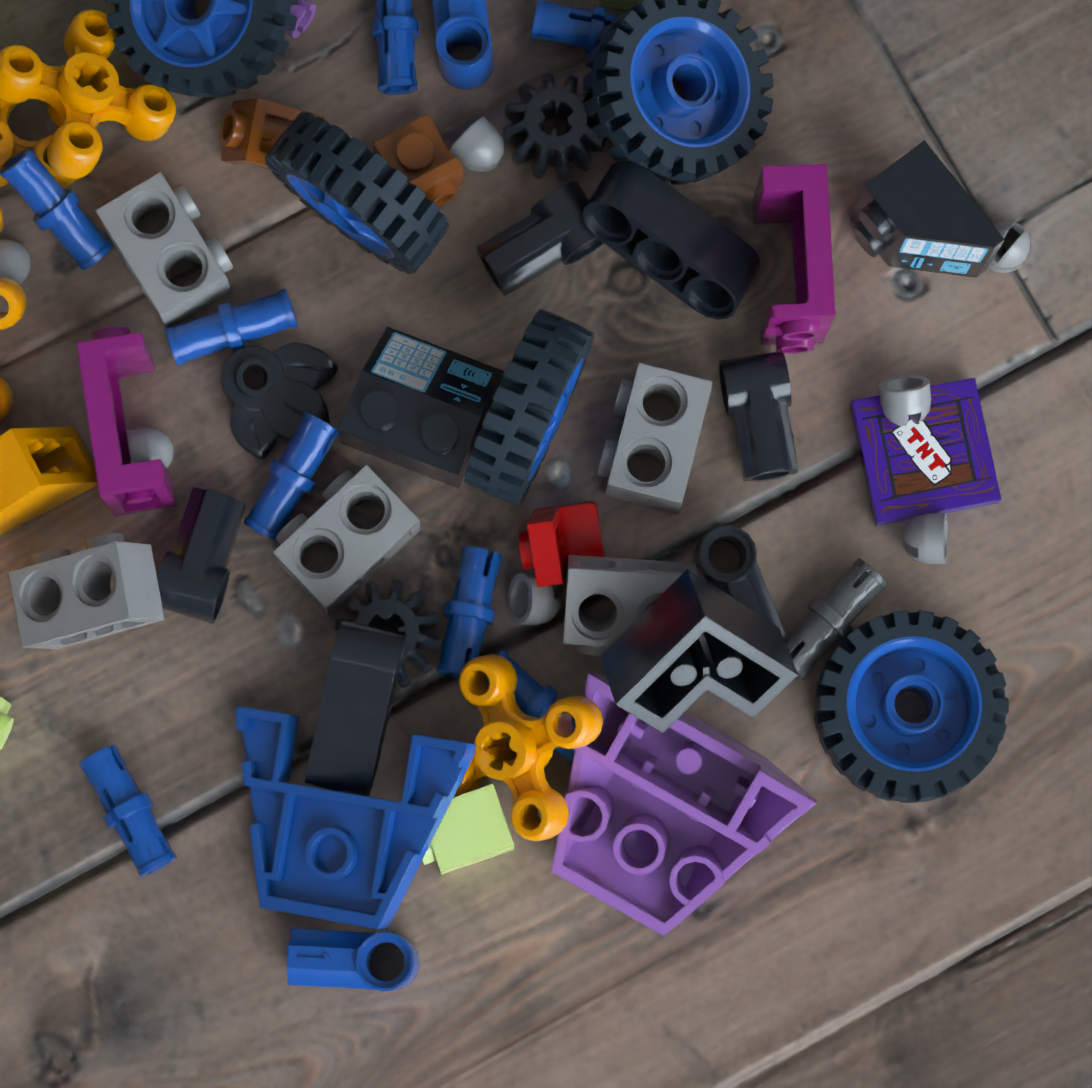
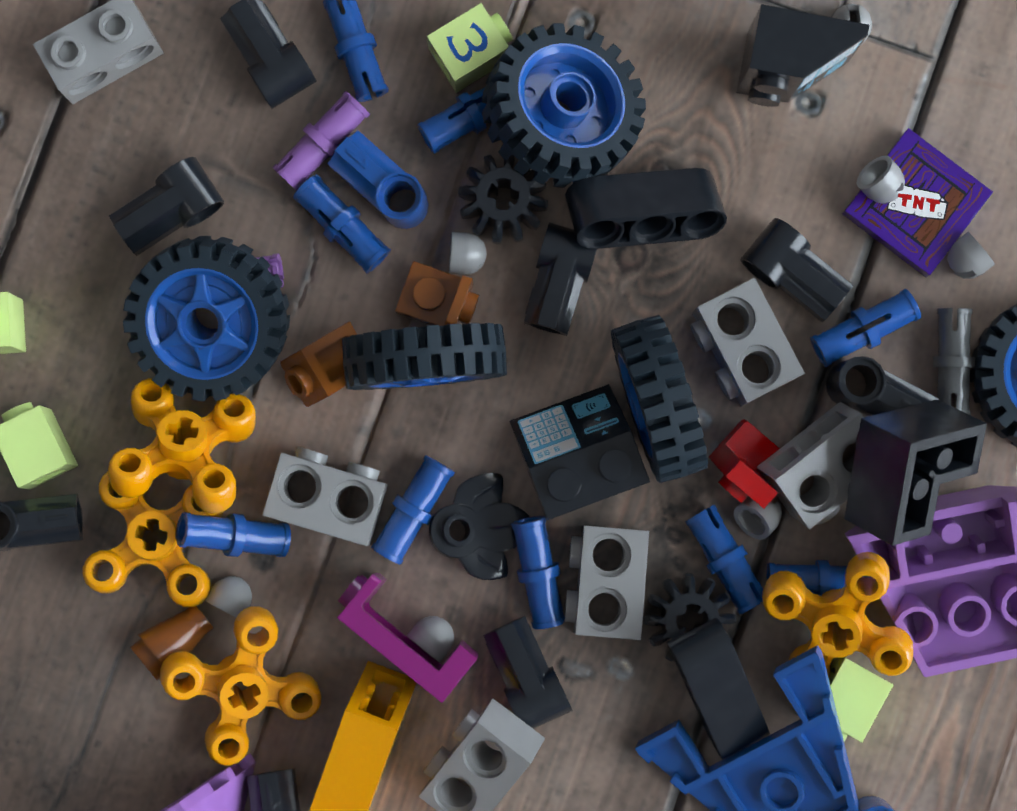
camera: 40 degrees left, 5 degrees up
magenta panel [753,164,836,354] -> none
none -> blue pin [810,289,922,367]

